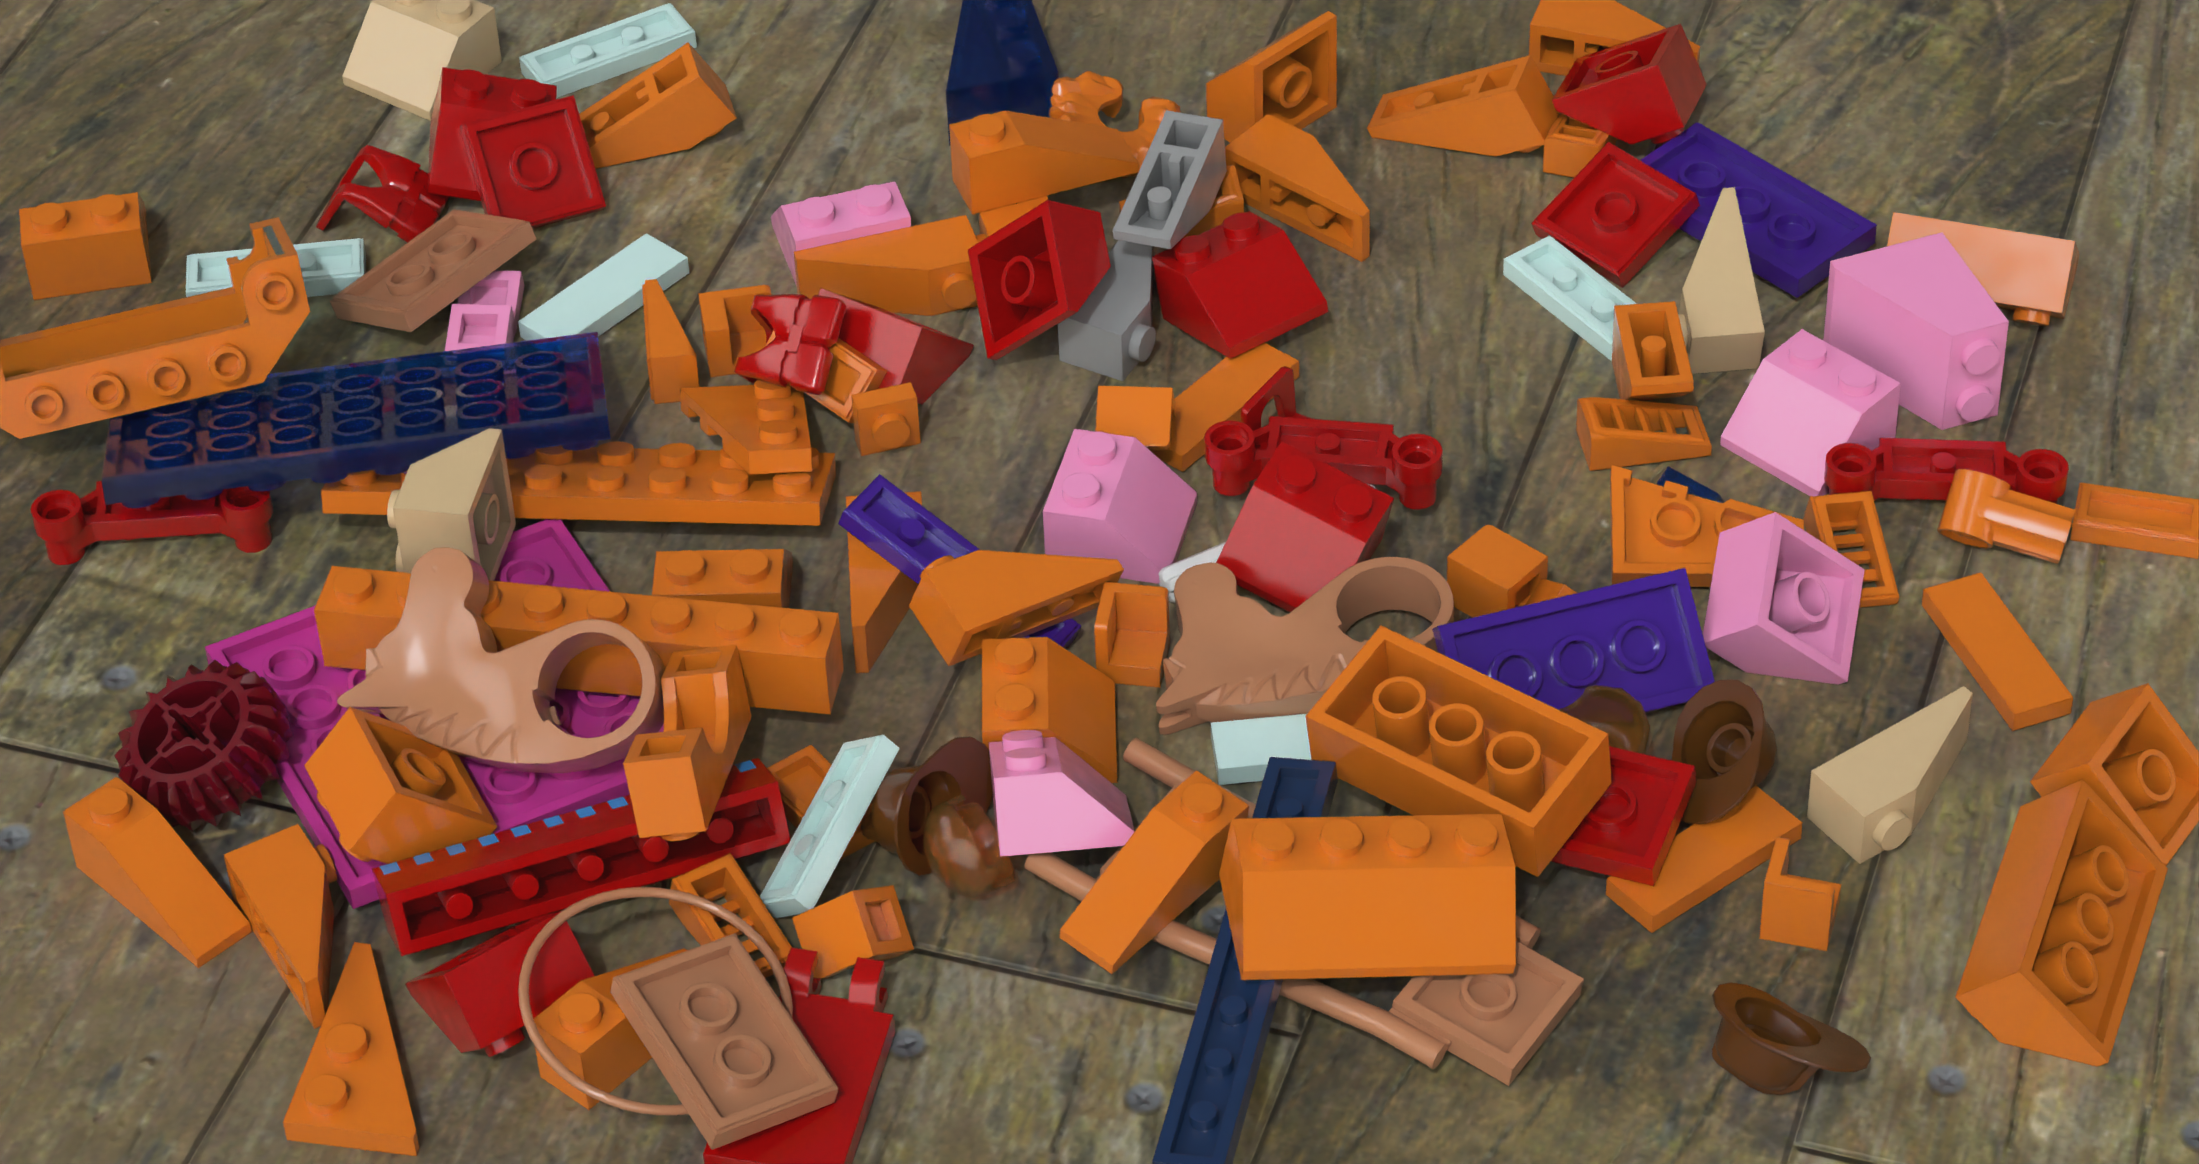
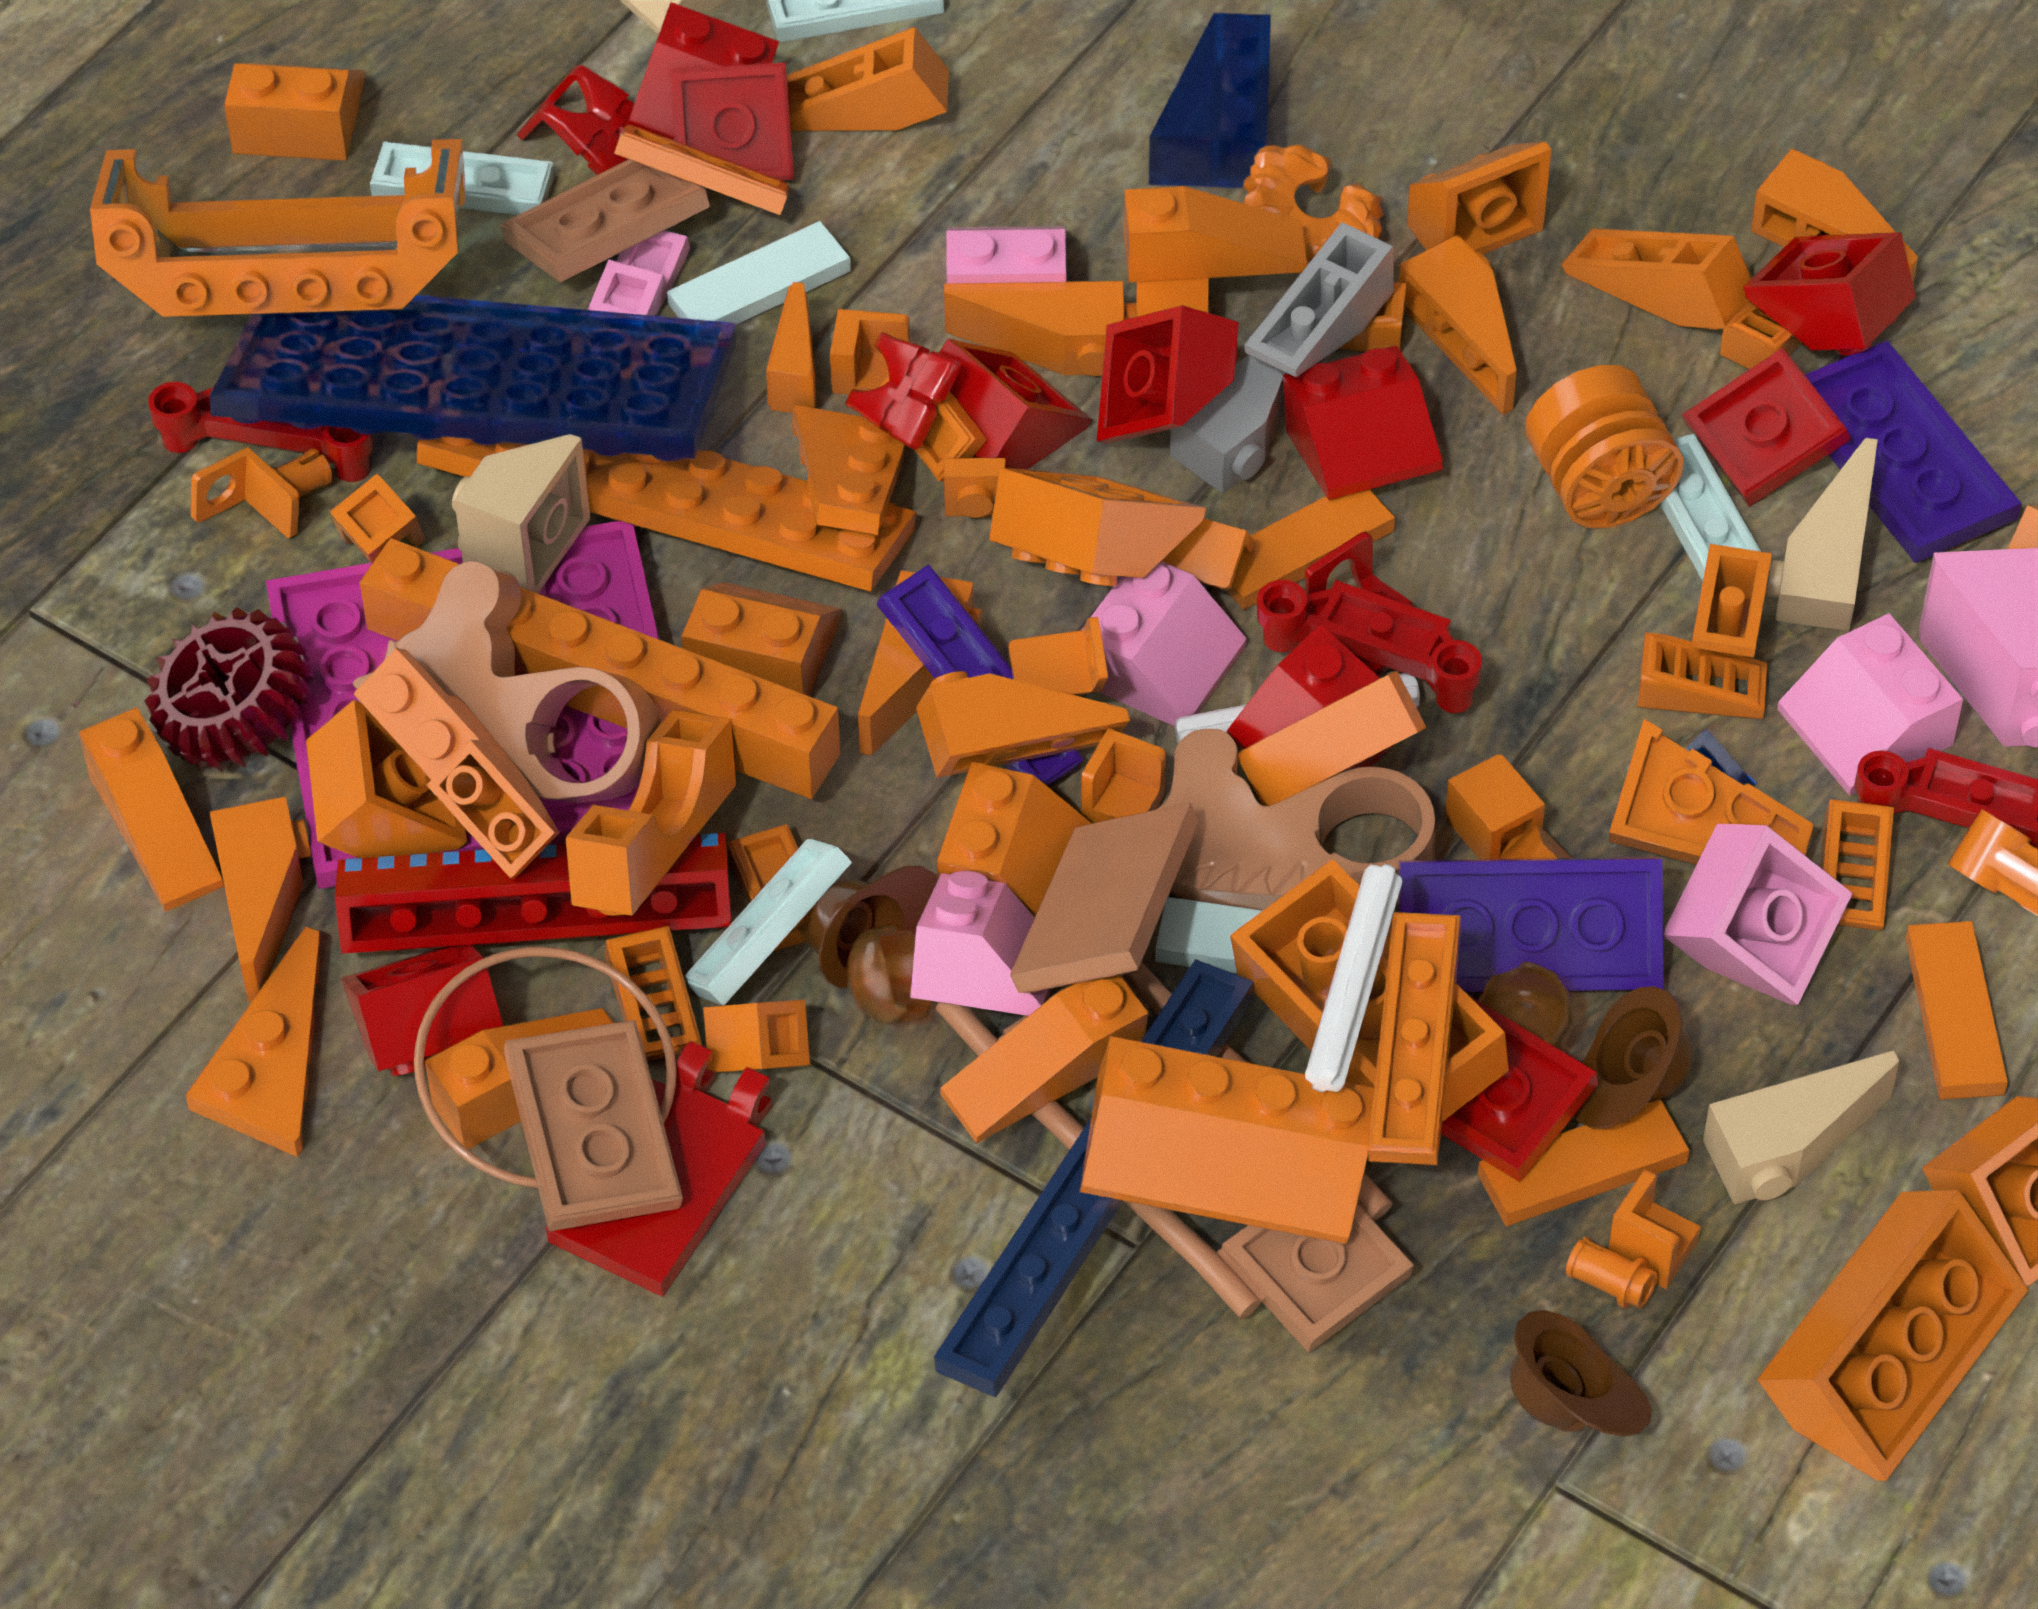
camera: 15 degrees right, 10 degrees up
none -> orange bracket [191,447,332,538]
none -> orange panel [330,474,425,563]
none -> orange slope [353,648,559,878]
none -> orange tile [614,124,790,215]
none -> orange slope [989,467,1206,586]
none -> orange bracket [1008,616,1108,695]
none -> nougat tile [1010,803,1199,994]
none -> orange tile [1237,671,1427,806]
none -> white axle [1305,864,1402,1093]
none -> orange tile [1368,912,1462,1165]
none -> orange wheel [1525,365,1684,528]
none -> orange pin [1565,1236,1658,1309]

